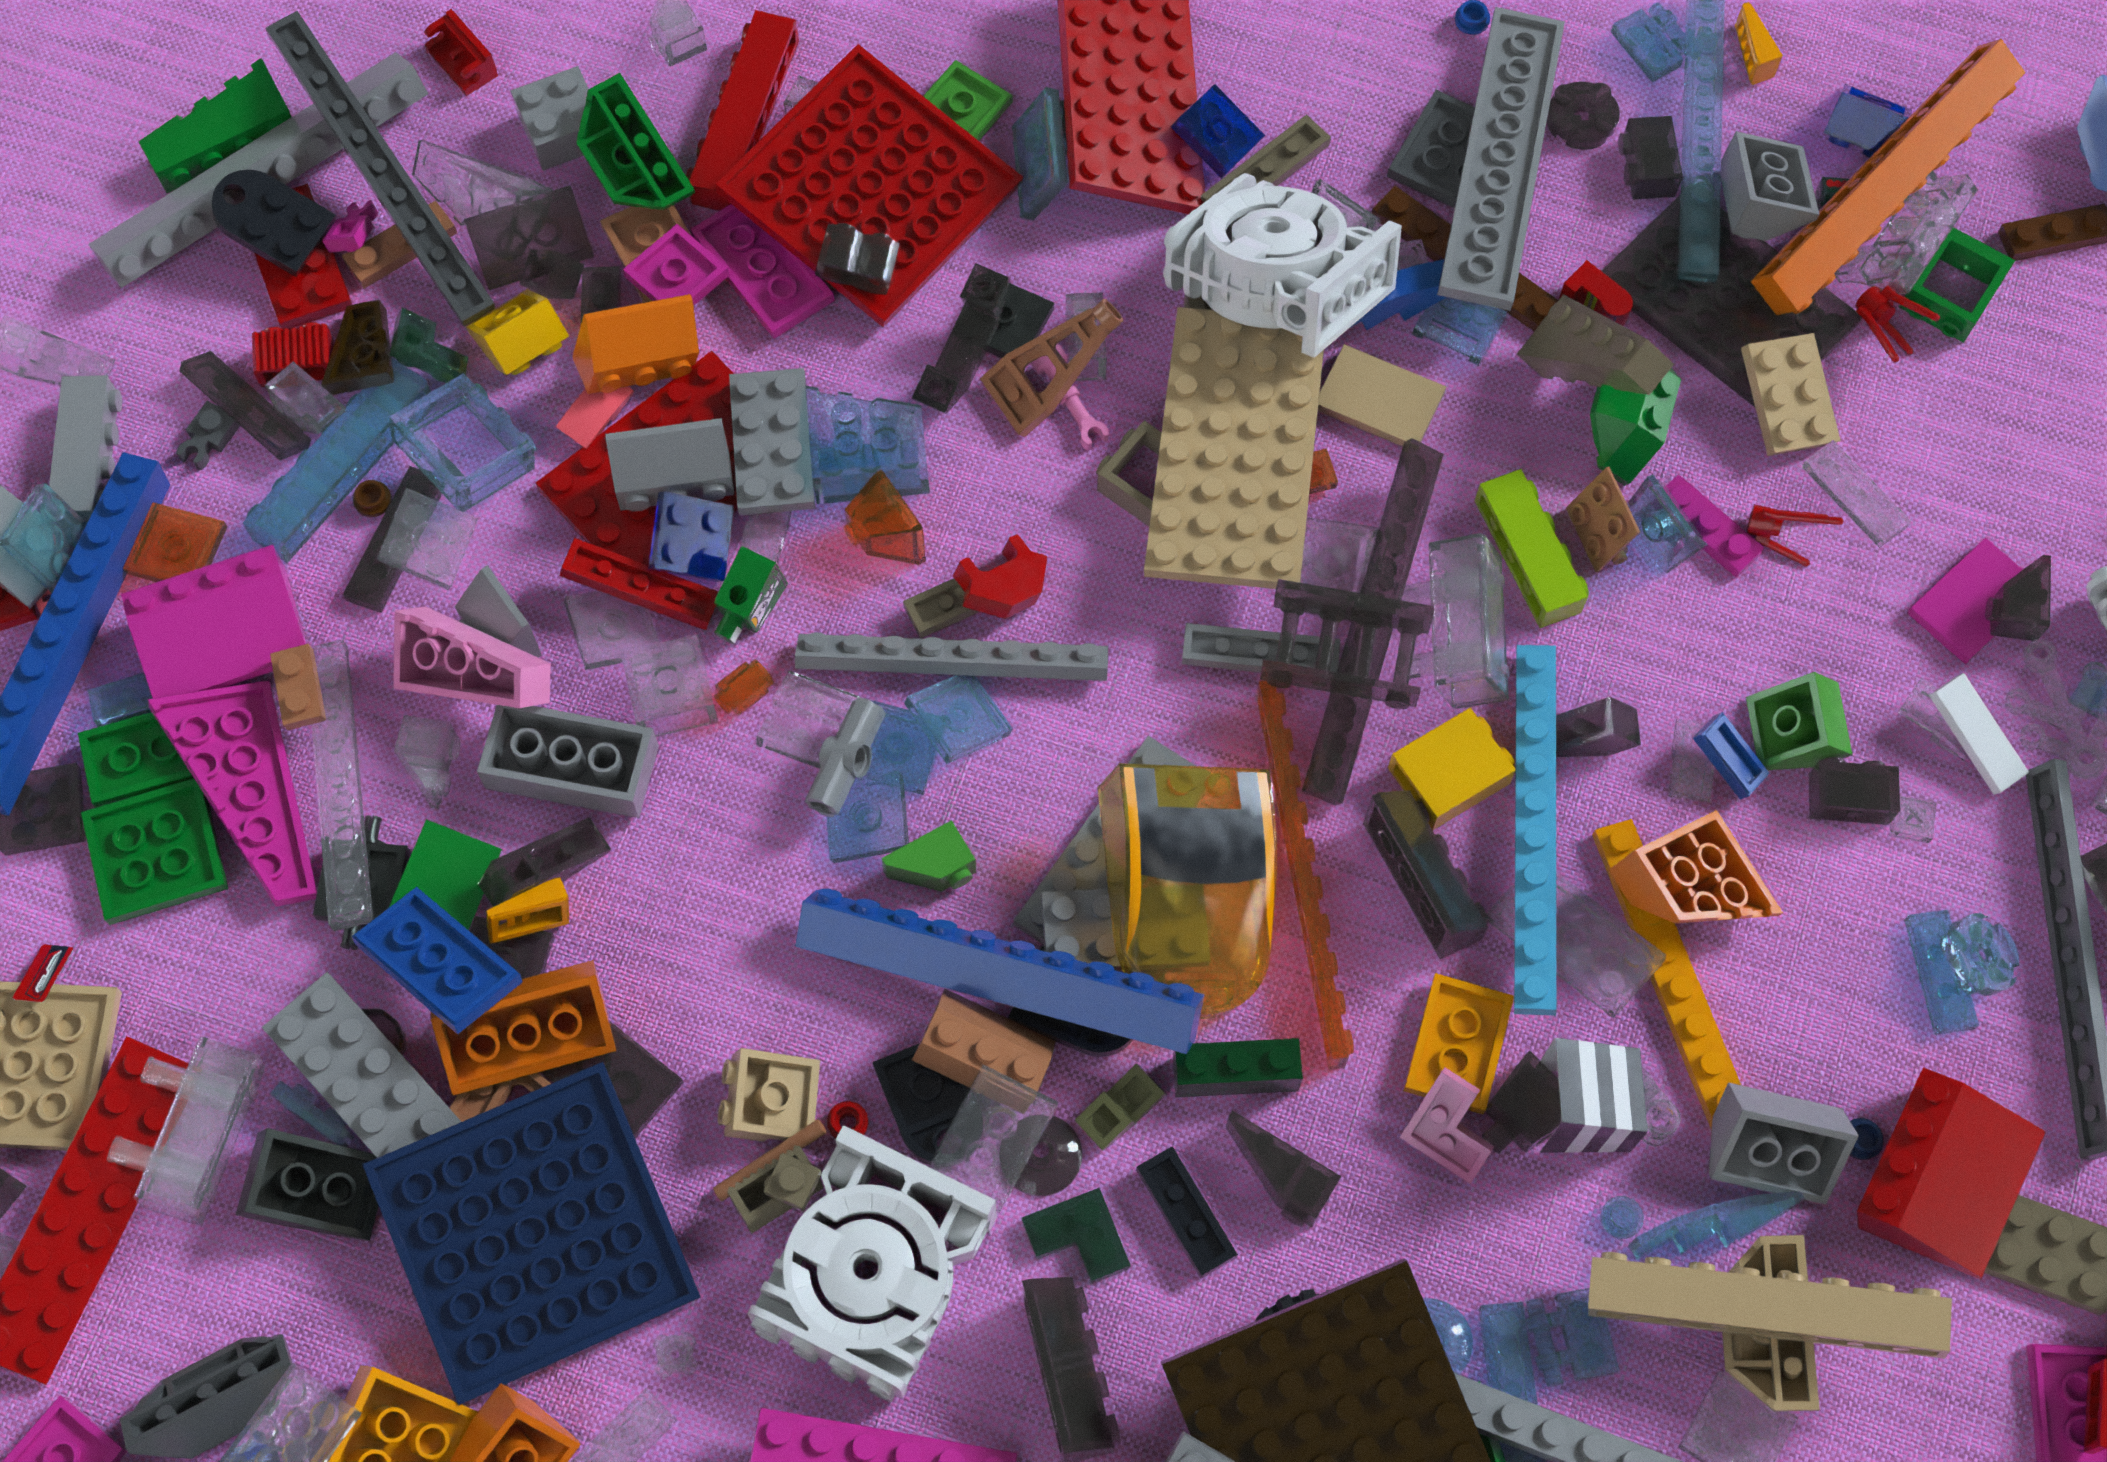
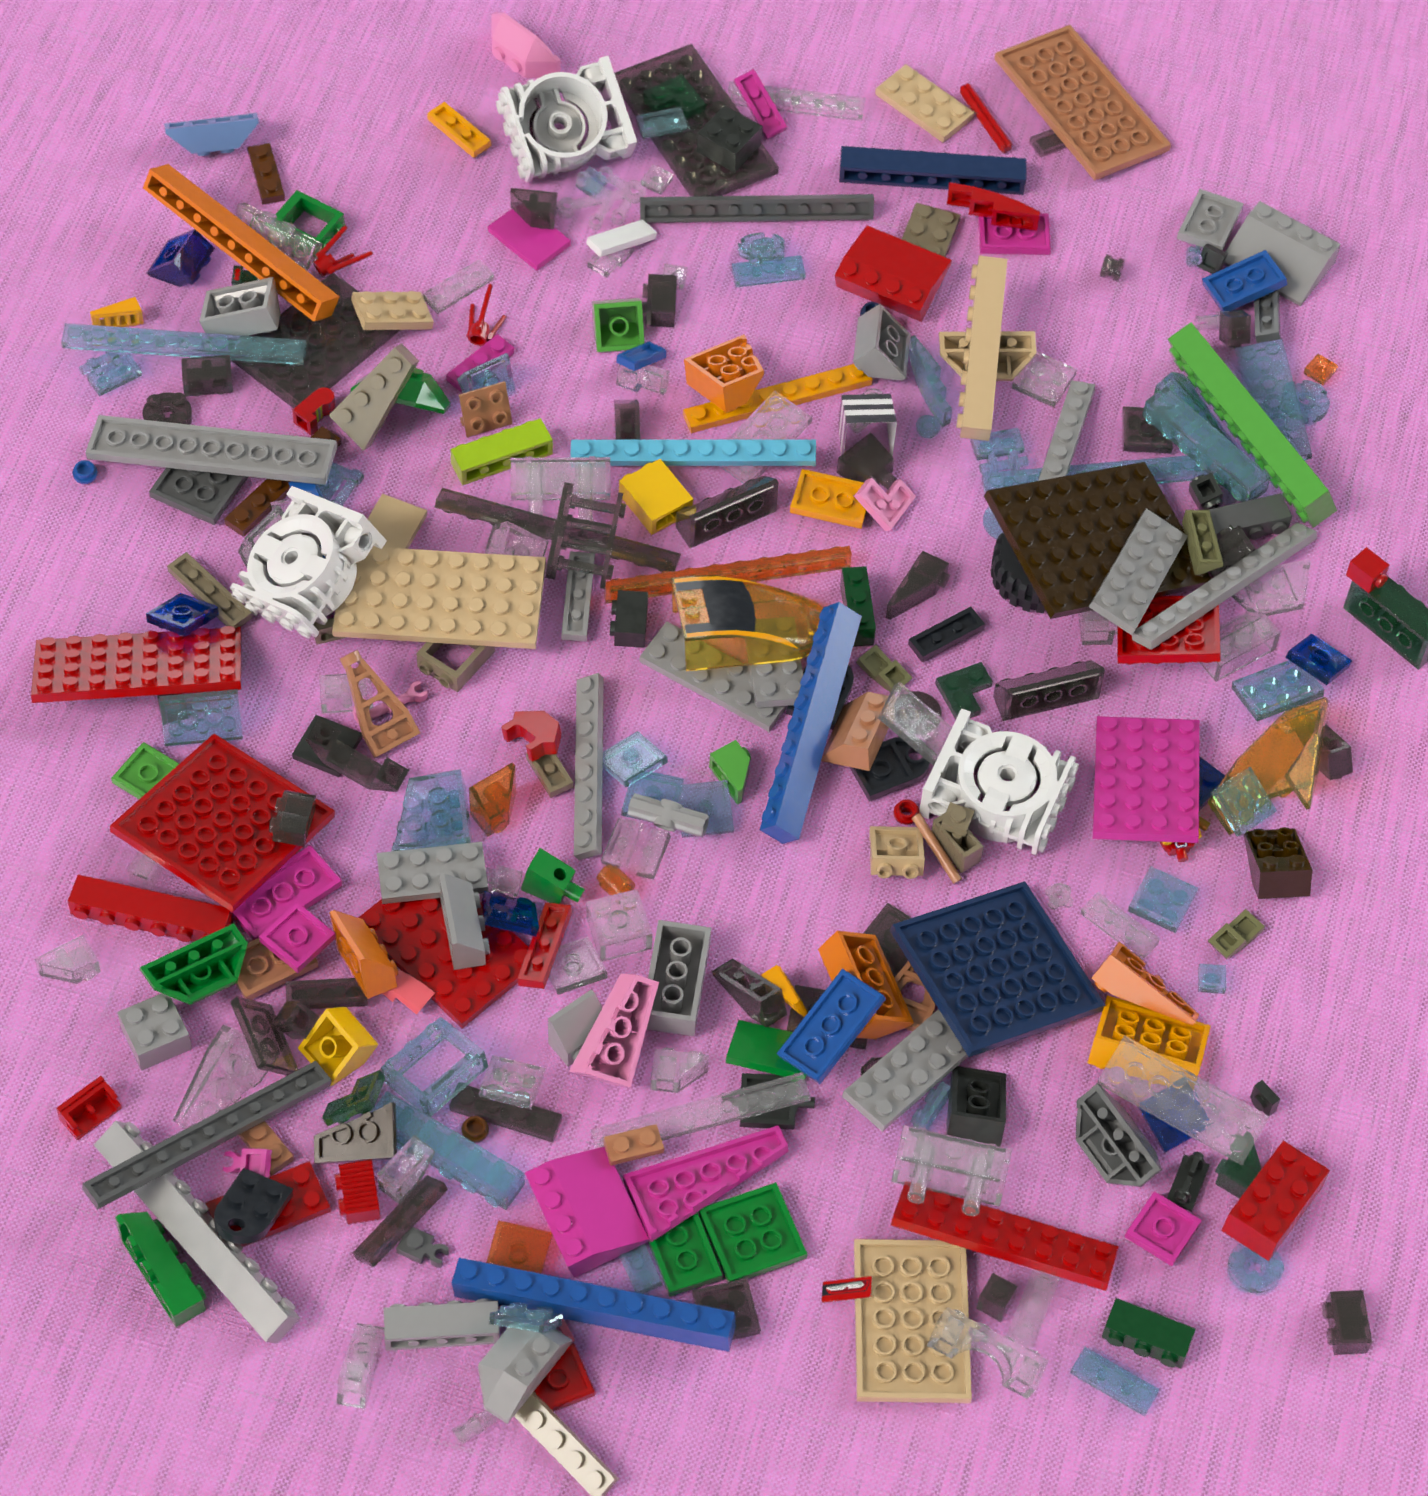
camera: 95 degrees left, 10 degrees down
none -> pearl dark grey brick [610,590,648,648]

